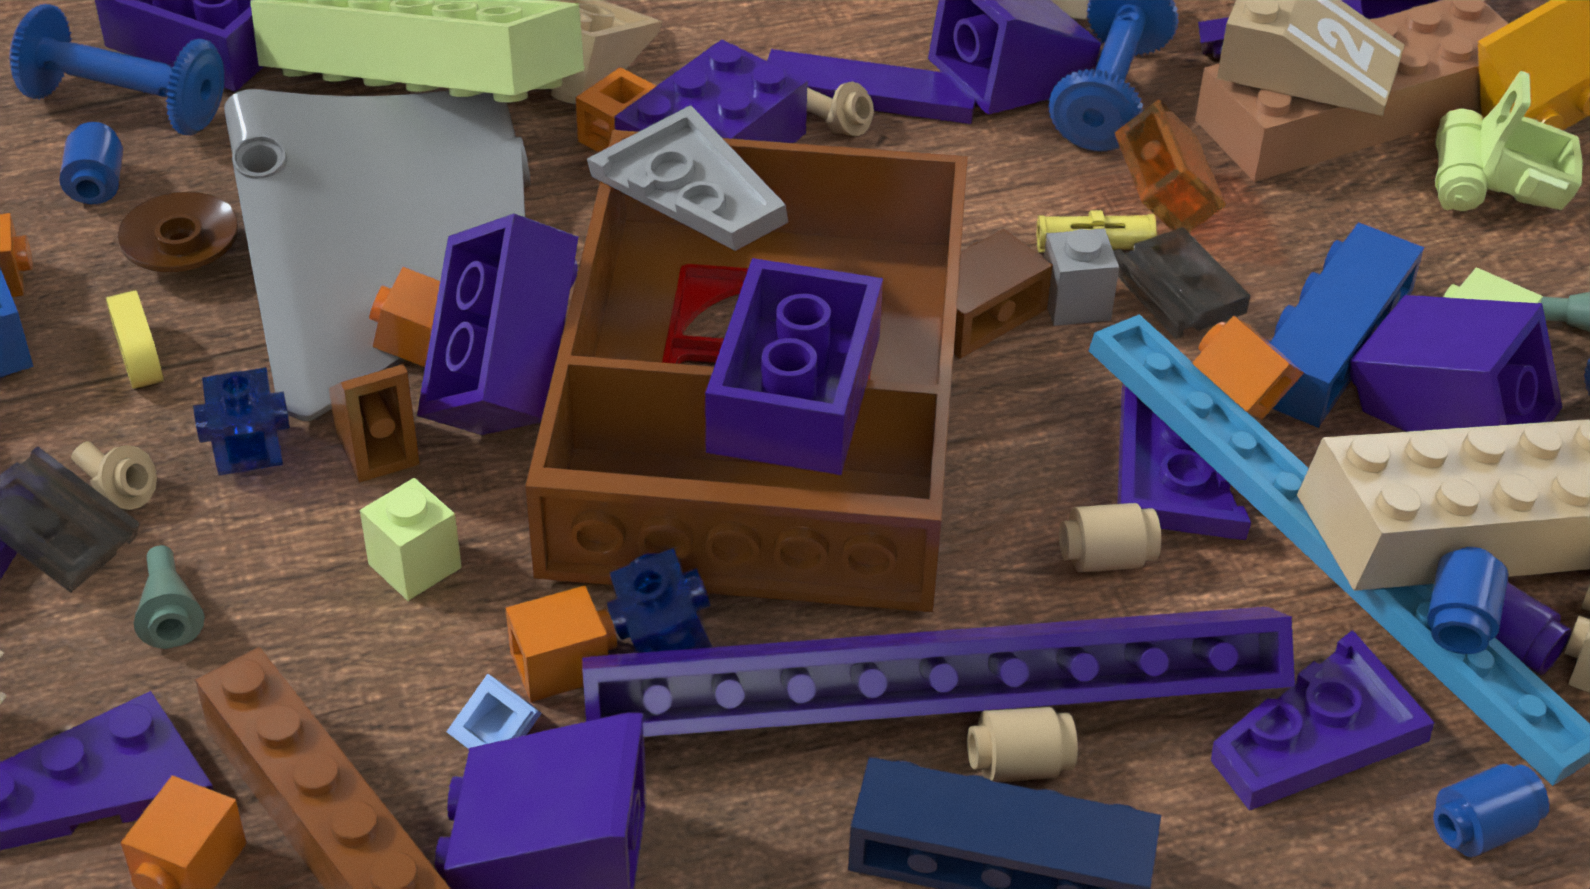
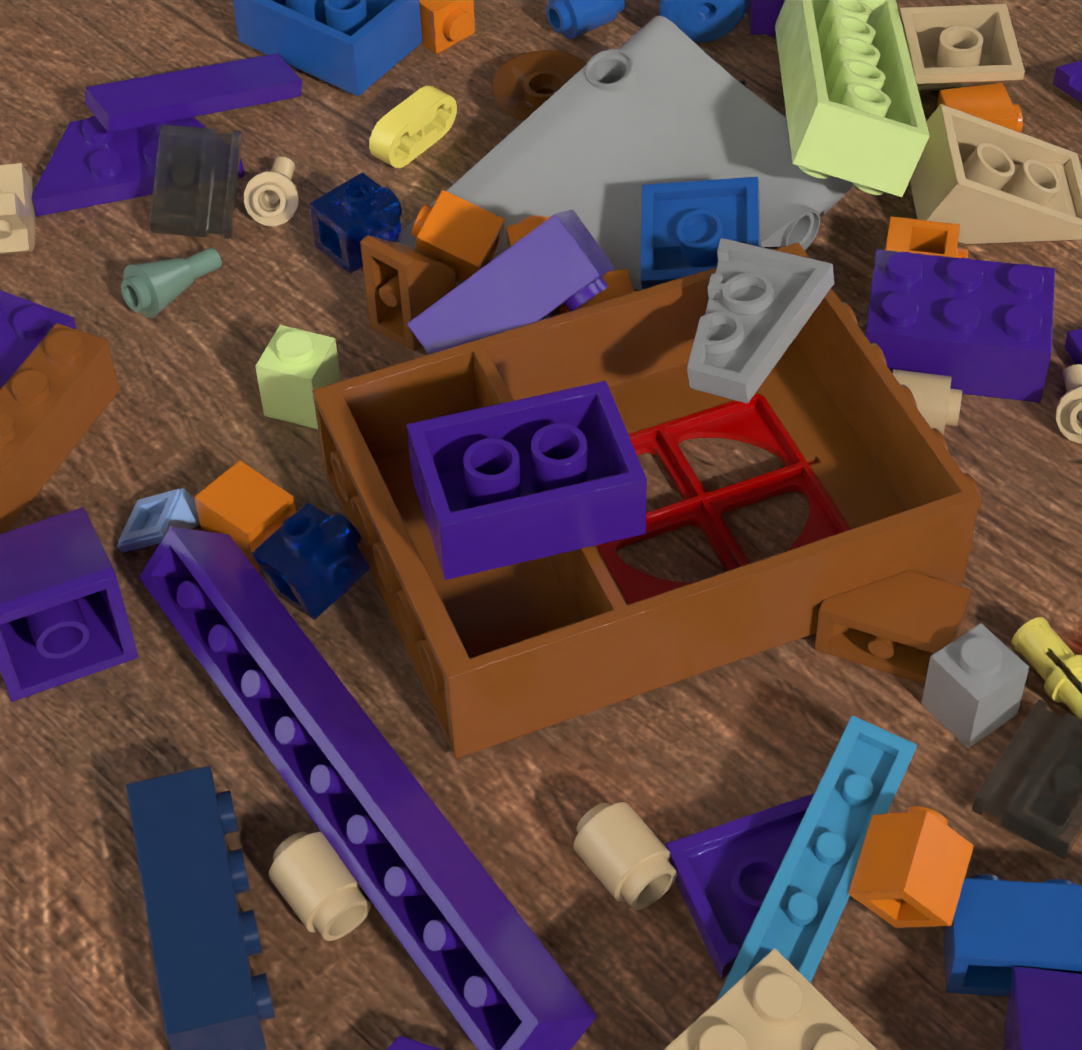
camera: 65 degrees right, 5 degrees up
none -> orange brick [411,189,505,282]
none -> blue plate [640,177,762,290]

